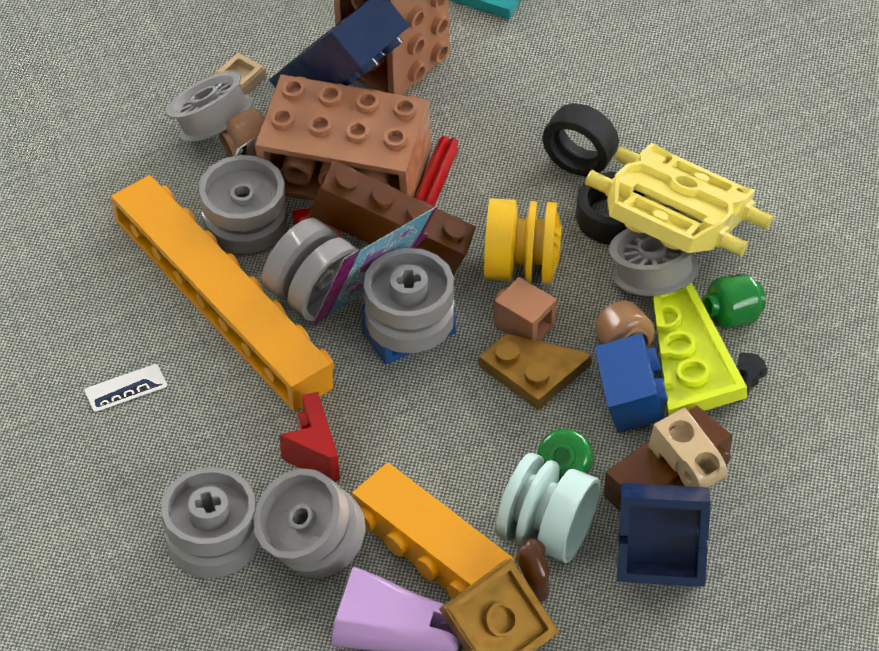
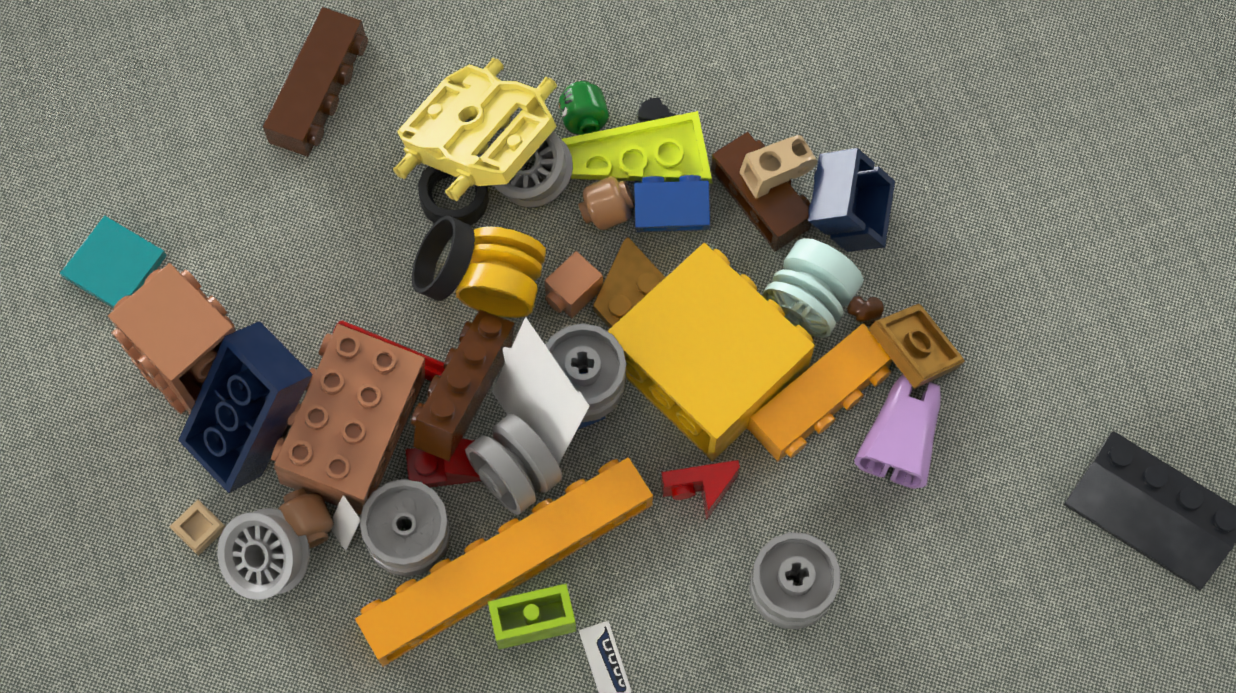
camera: 85 degrees left, 20 degrees up
light grey wheel [253,468,366,579] -> none
green head [537,428,594,481] -> none
black tyre [542,103,619,177] -> none
none -> reddish brown brick [263,7,368,157]
none -> black tyre [412,216,475,301]
none -> lime brick [488,583,576,650]
none -> yellow brick [608,243,815,462]

